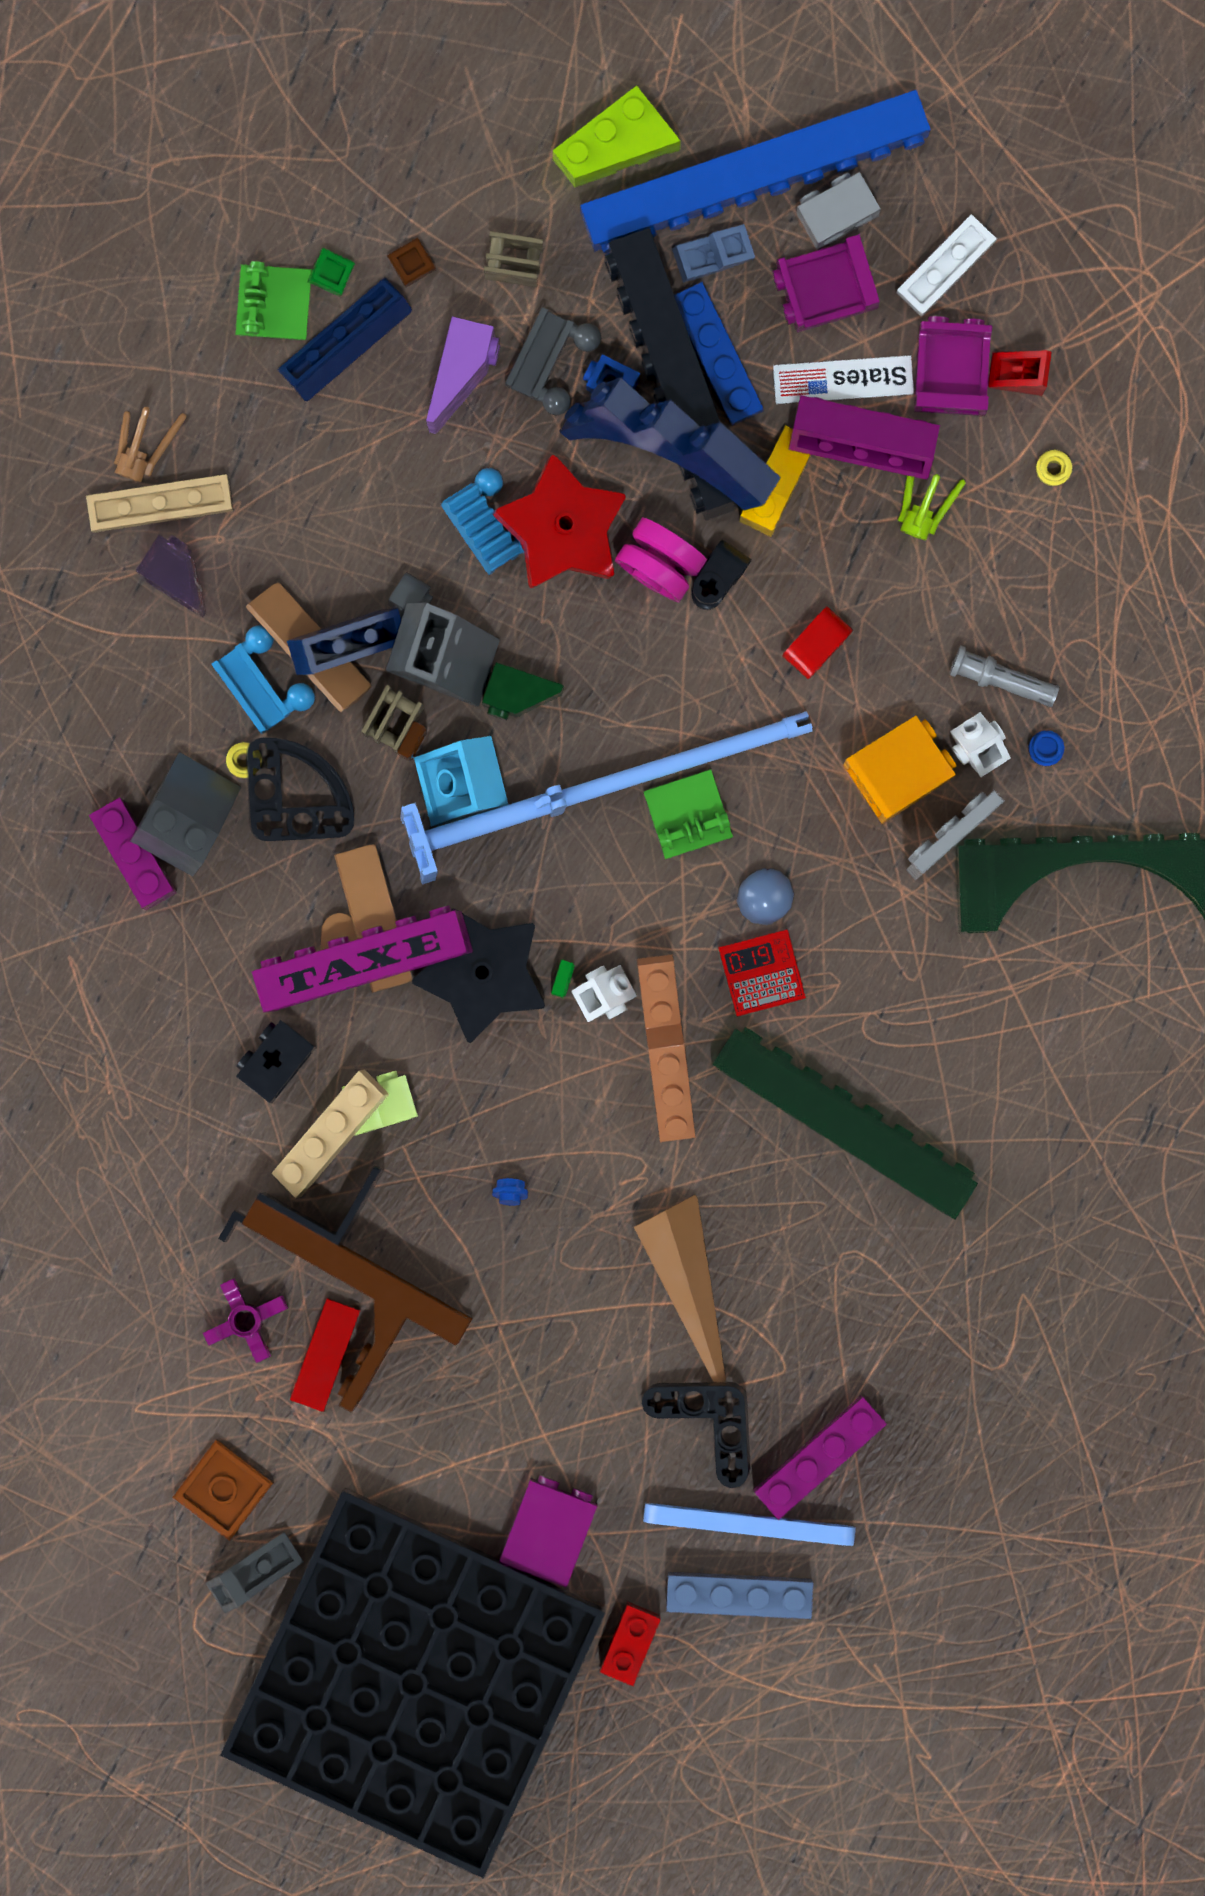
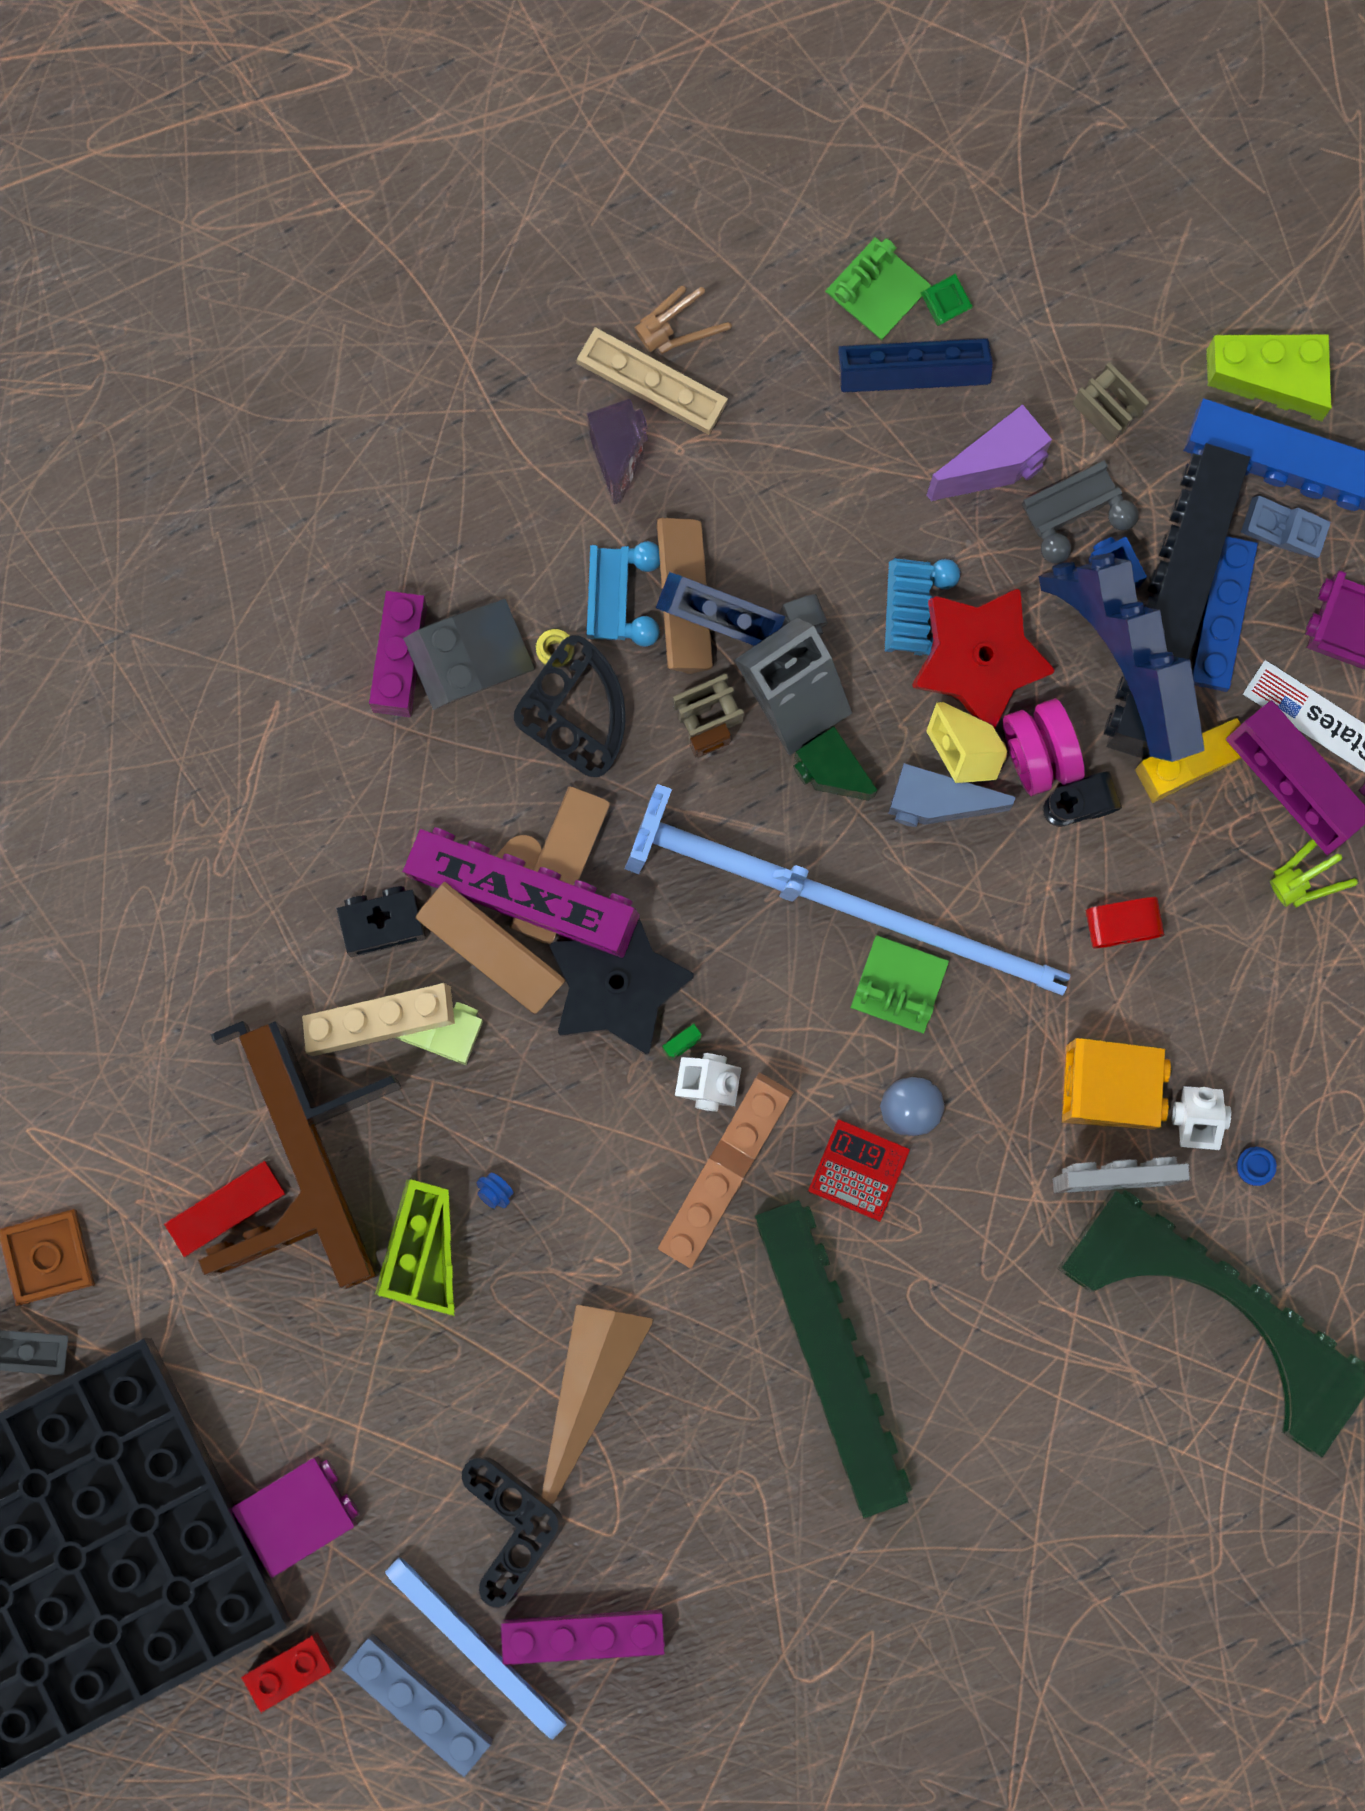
camera: 30 degrees right, 5 degrees down
magenta pin [203,1278,288,1363] -> none
reddish brown tile [387,237,436,288] -> none
medium azure slope [414,736,509,826] -> none
light grey pin [949,645,1059,708] -> none
none -> lime wedge [375,1179,455,1316]
none -> medium nougat slope [416,882,565,1014]
none -> sand blue slope [888,763,1015,827]
none -> light yellow slope [926,702,1008,783]

